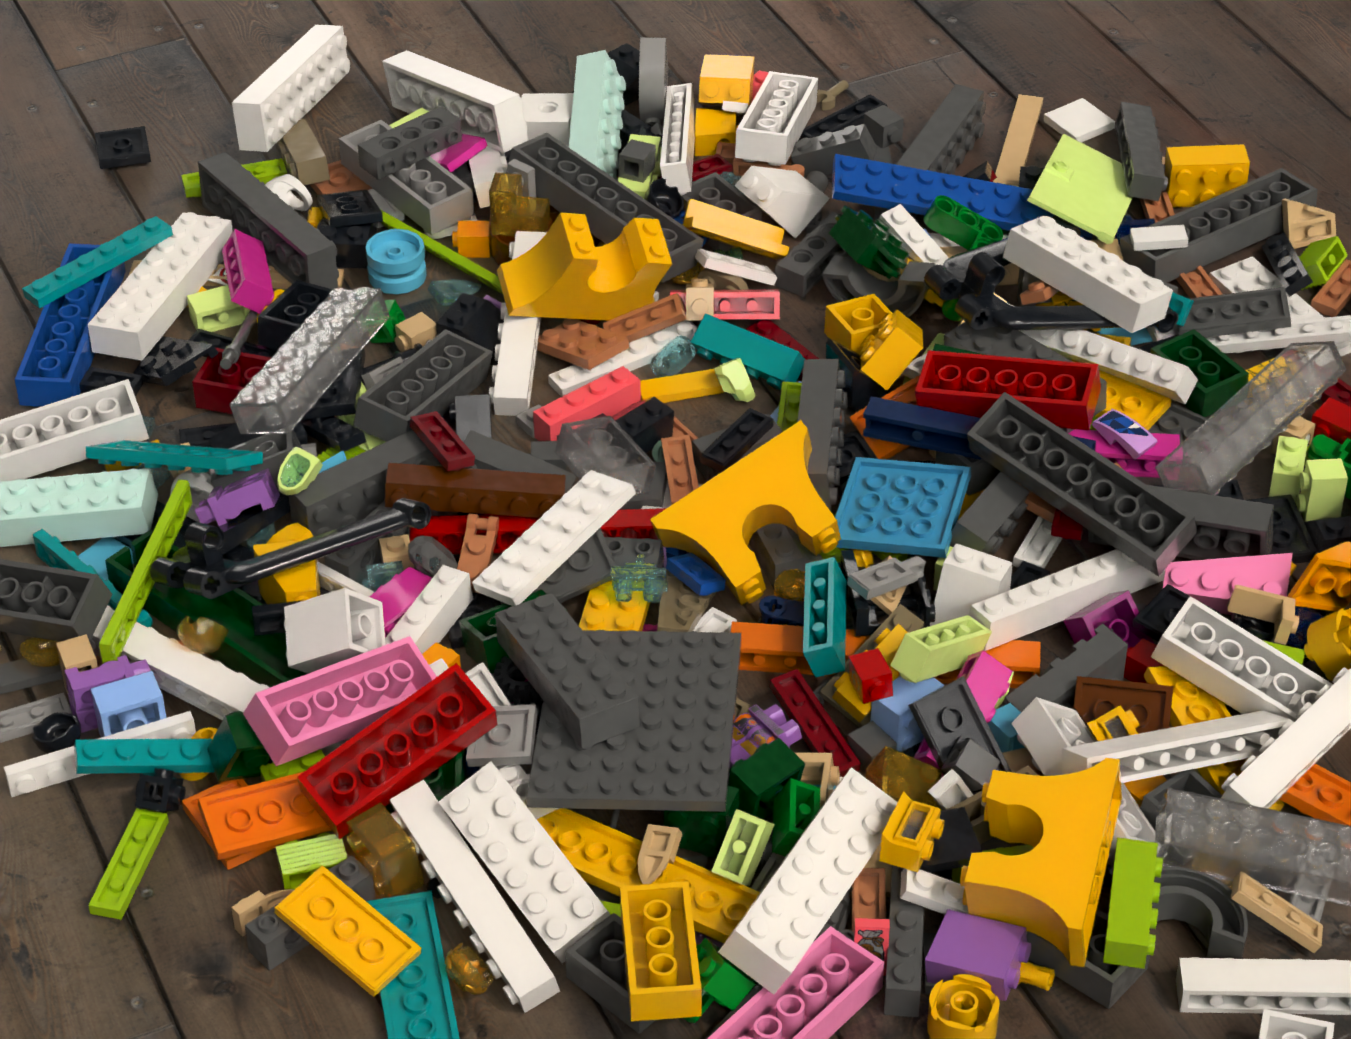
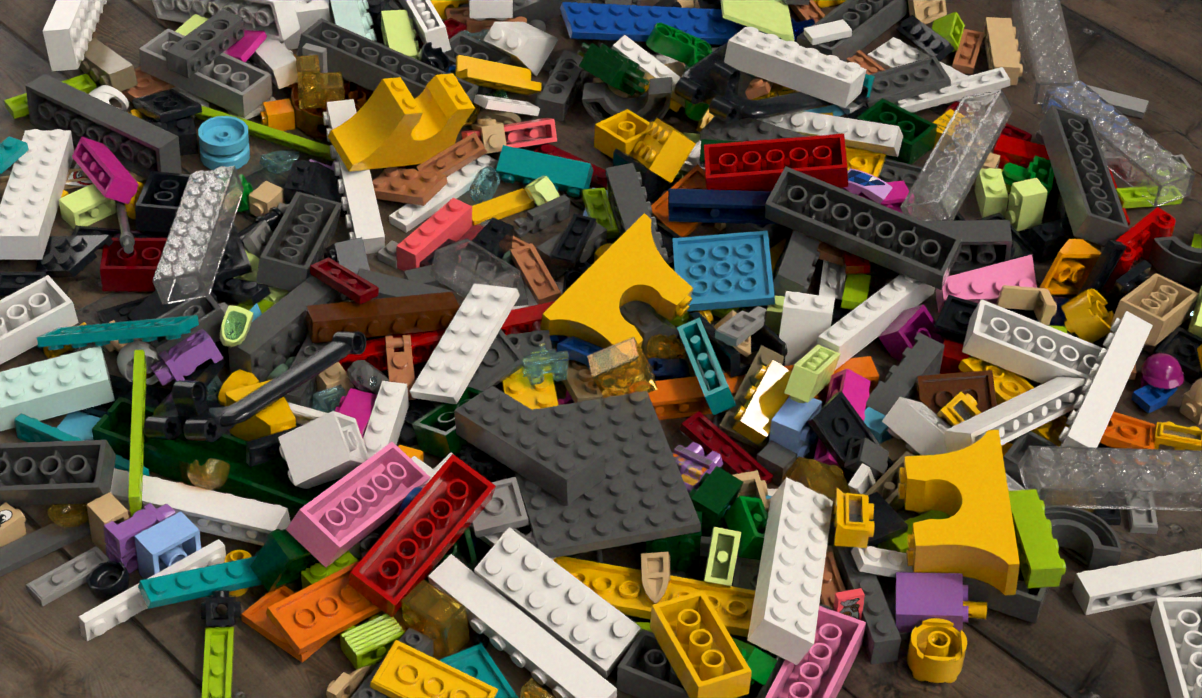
camera: 20 degrees left, 0 degrees up
dark grey brick [619,139,656,183] -> none
red brick [848,648,893,704] -> none
tan tile [1231,871,1323,953] -> none
none -> dark grey plate [514,194,570,237]
none -> clear yellow brick [587,337,657,398]
none -> lime tile [841,274,871,310]

